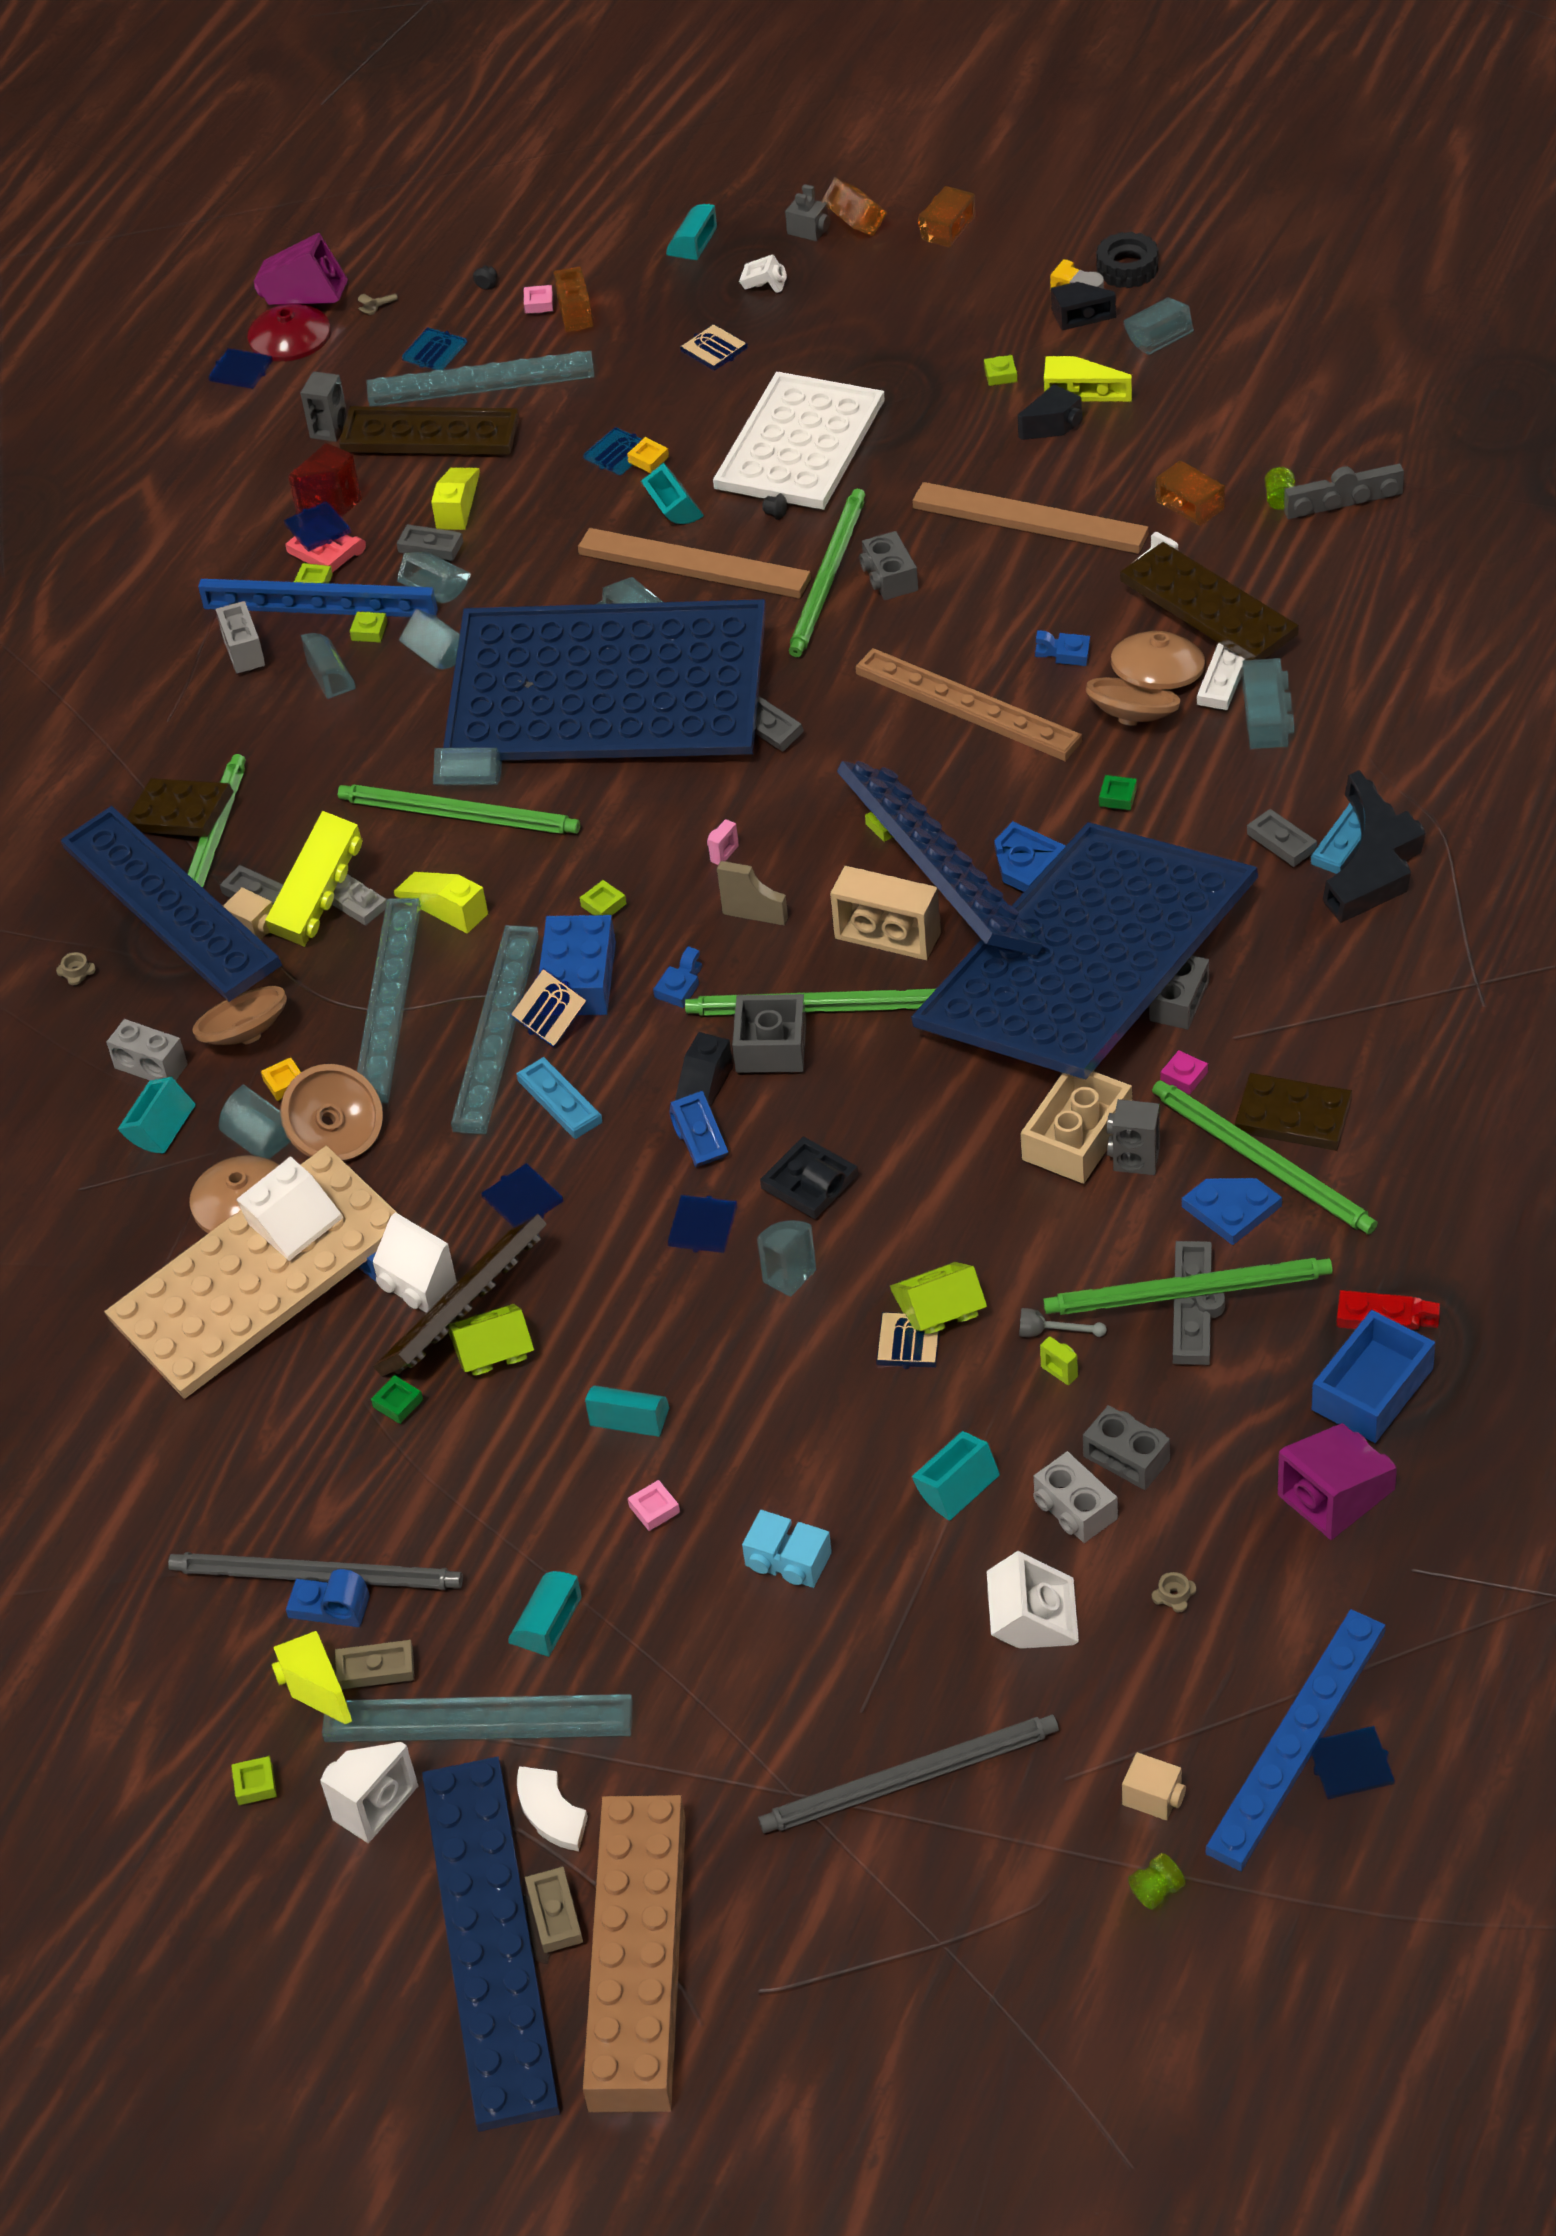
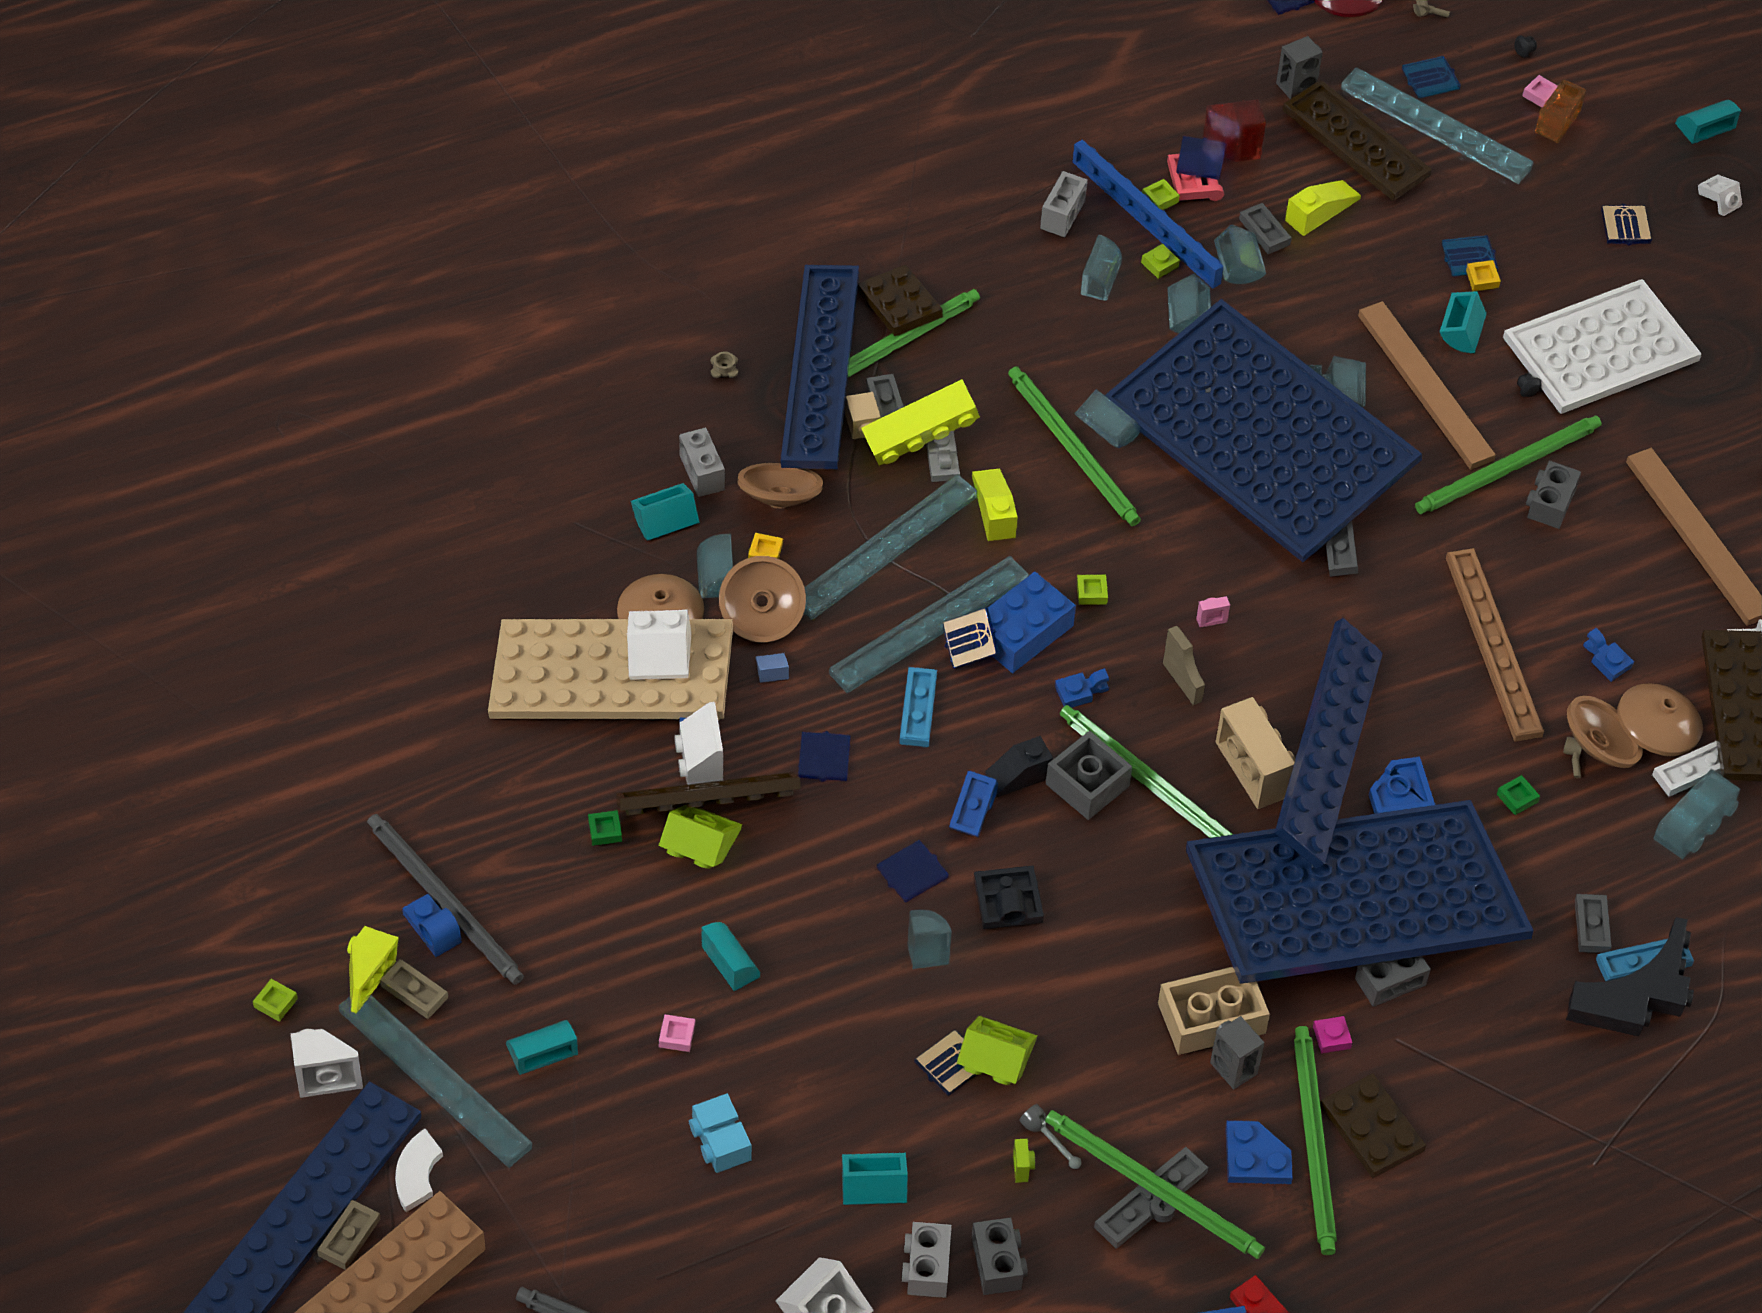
camera: 35 degrees right, 5 degrees up
none -> medium blue slope [755,653,789,683]
none -> dark tan hand [1563,737,1582,778]

